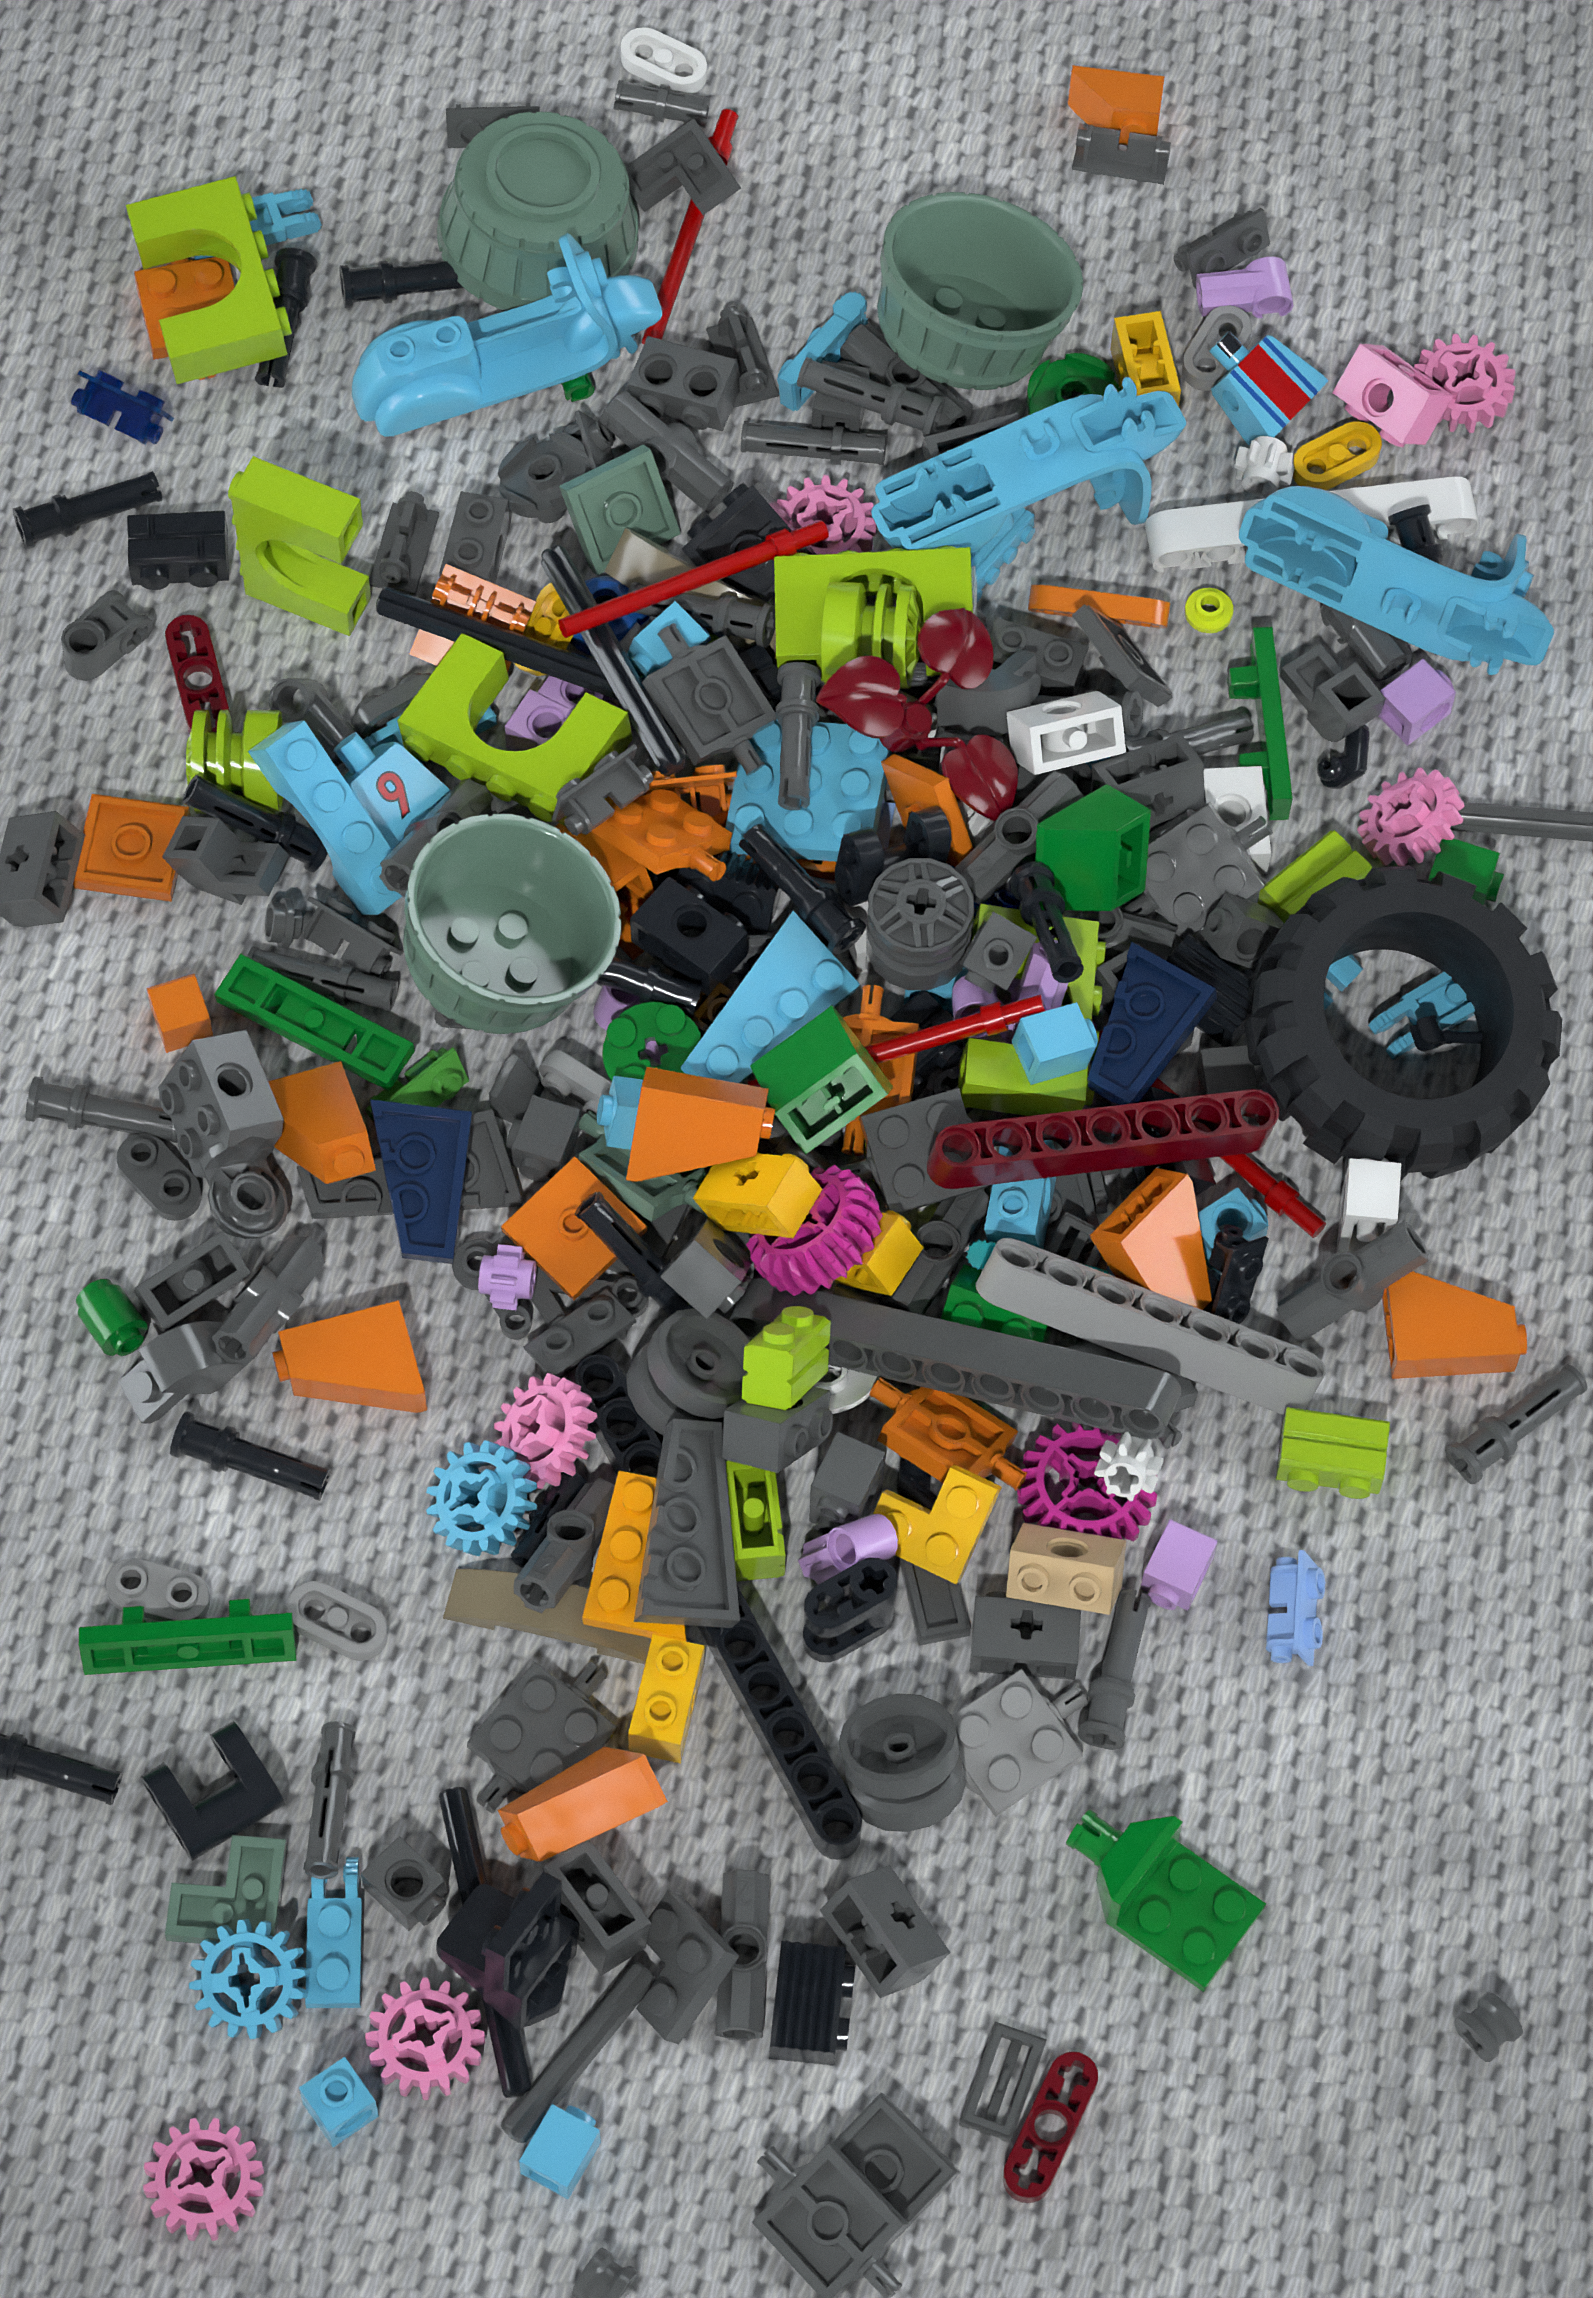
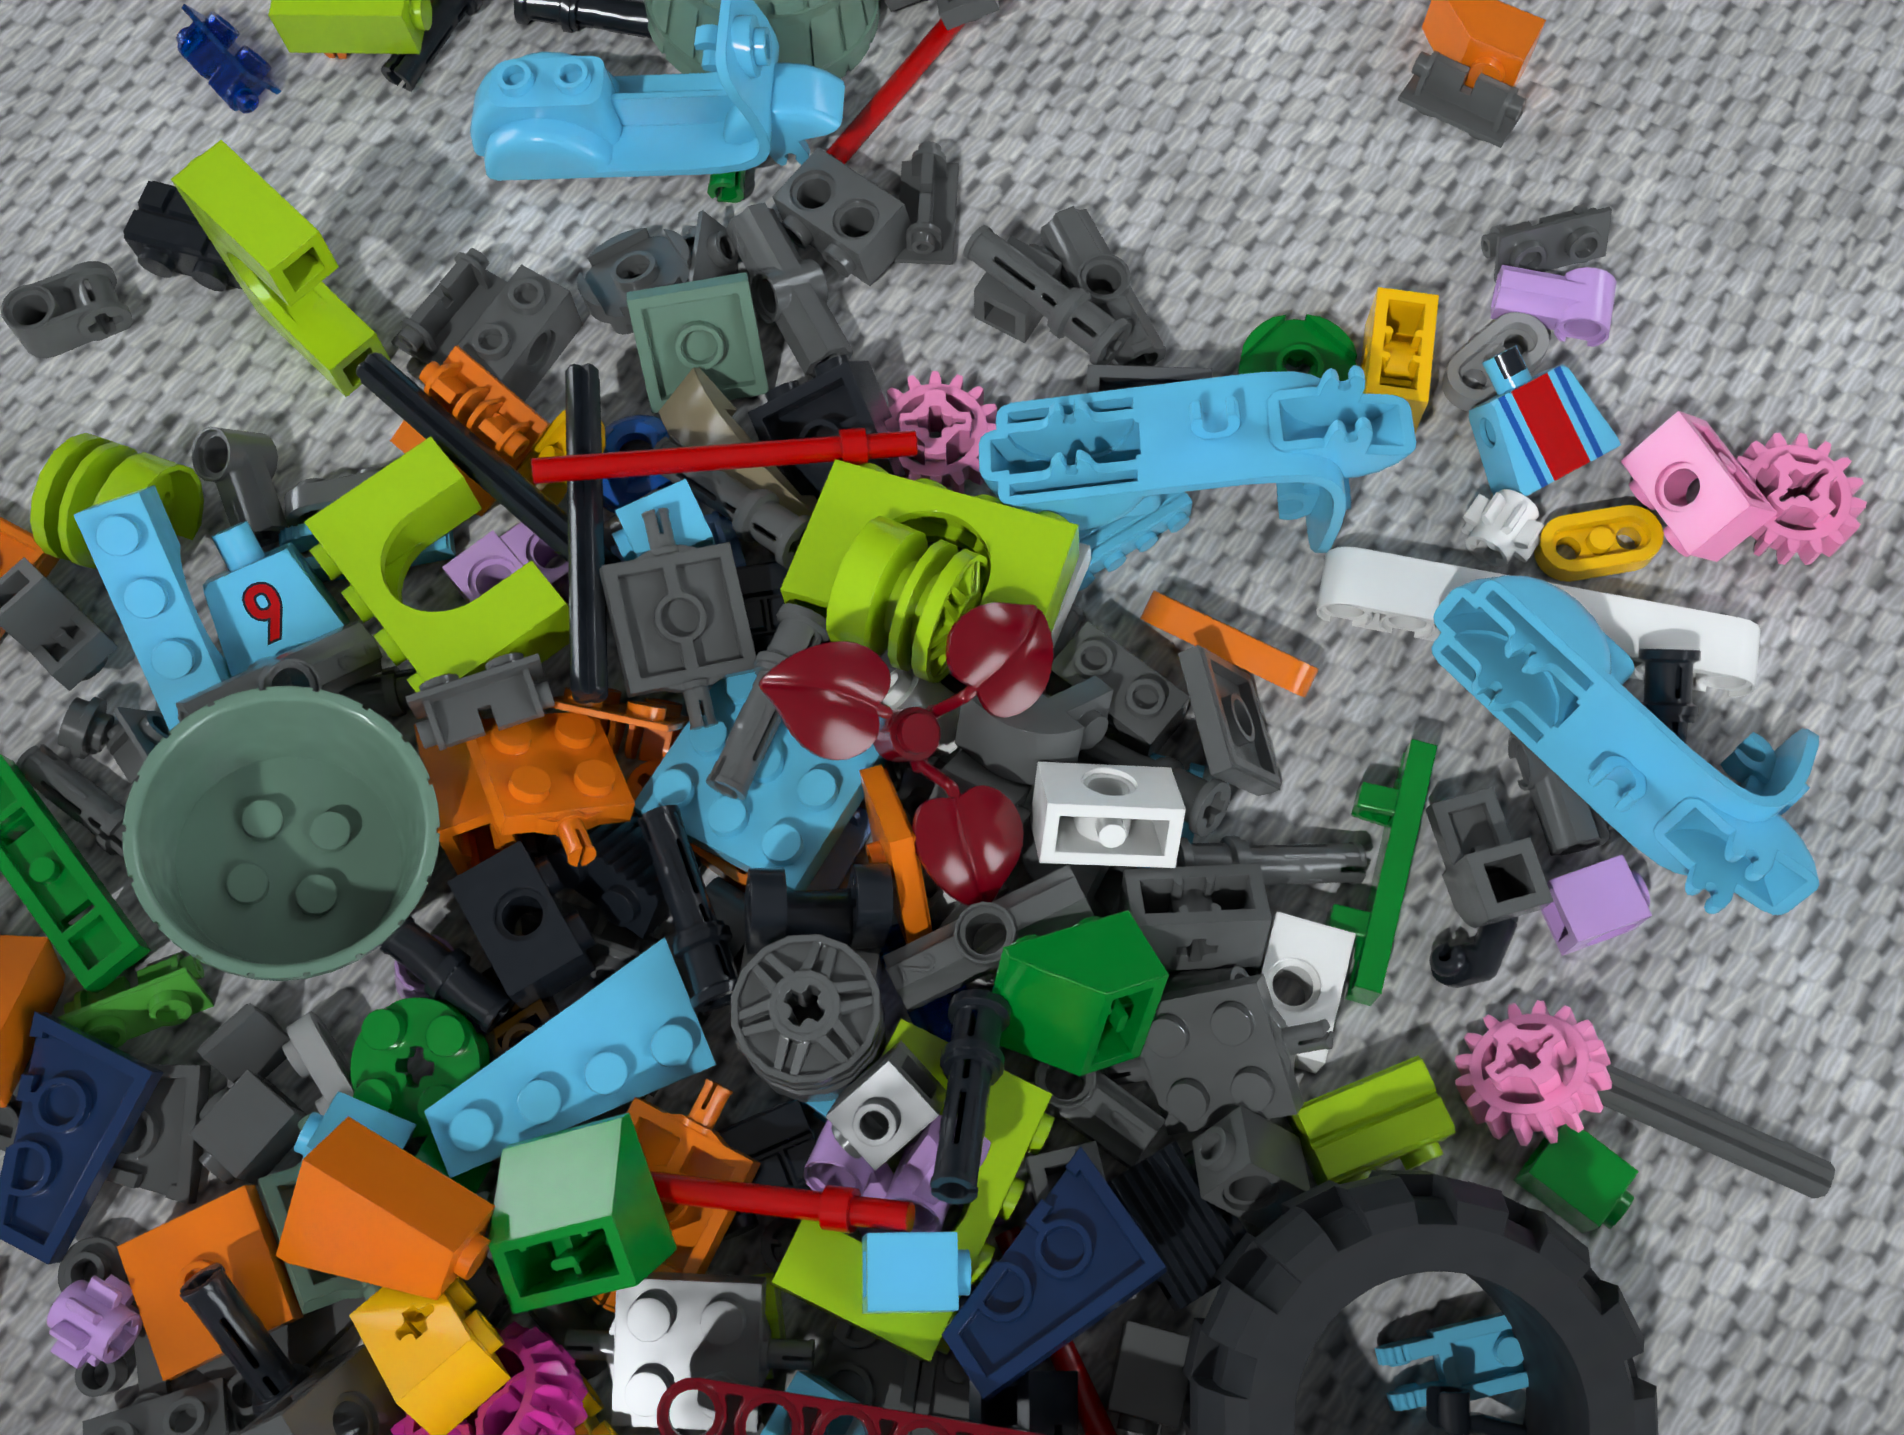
camera: 25 degrees right, 5 degrees up
black pin [13,471,162,550] -> none
dark red beam [165,615,230,734] -> none
black pin [183,775,328,872] -> none
dark grey pin [741,421,887,466] -> none
medium azure hinge [777,291,868,412] -> none
sand green piece [877,192,1083,390] -> none
neon yellow plate [1185,588,1234,633] -> none

